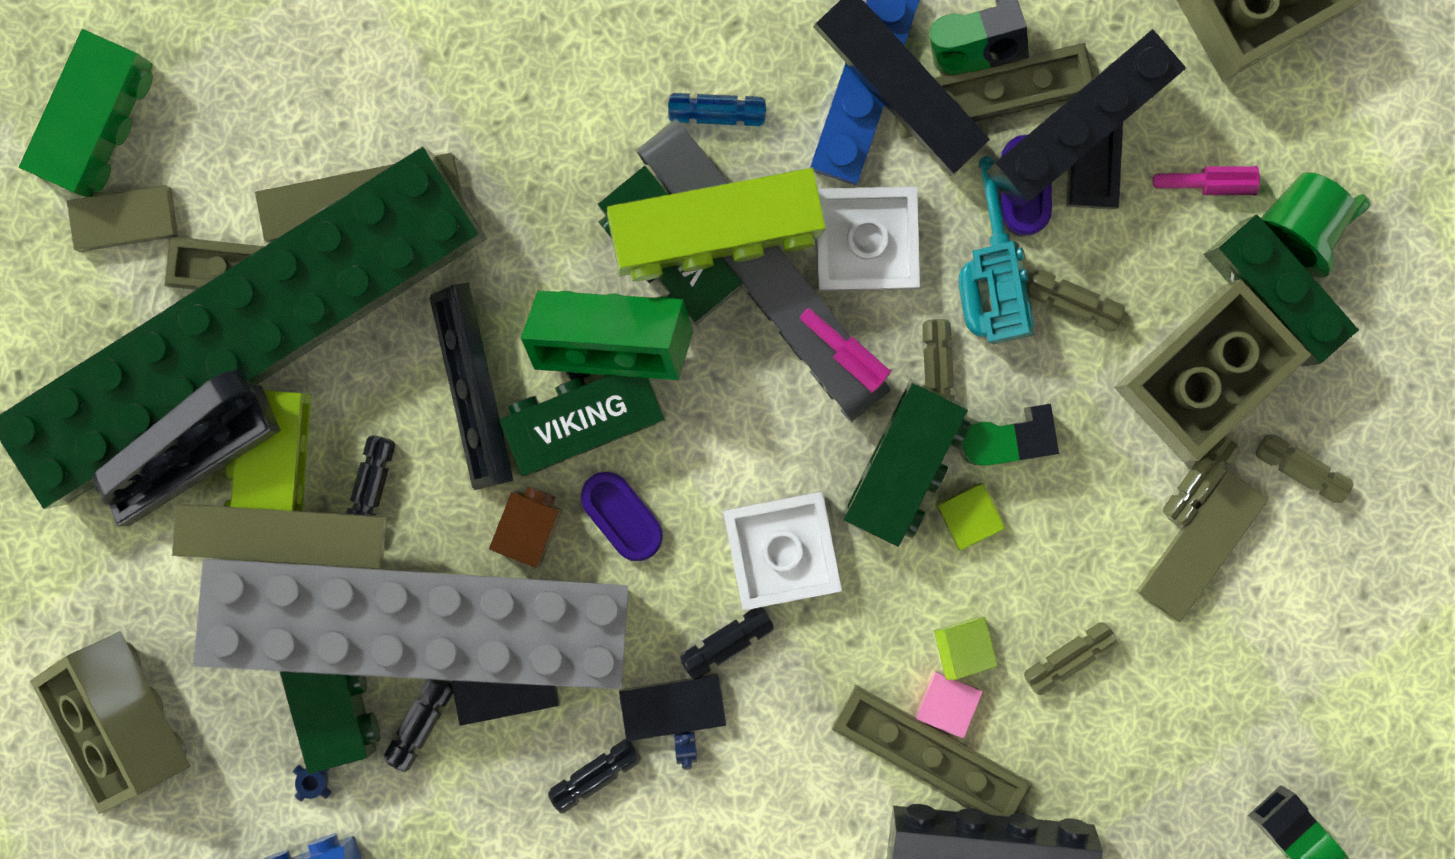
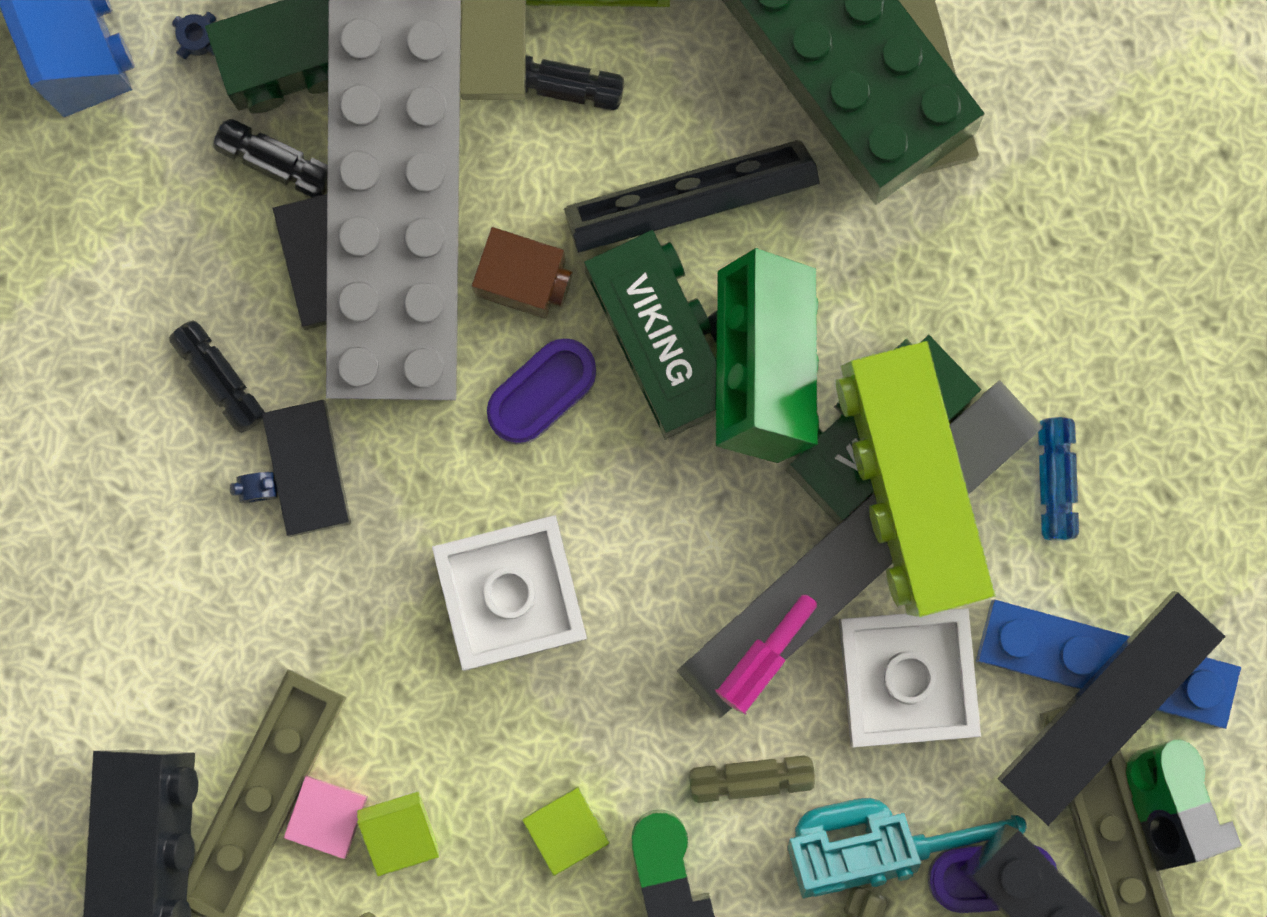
camera: 80 degrees right, 5 degrees down
black axle [680,607,774,679] -> none
dark green brick [843,379,971,547] -> none

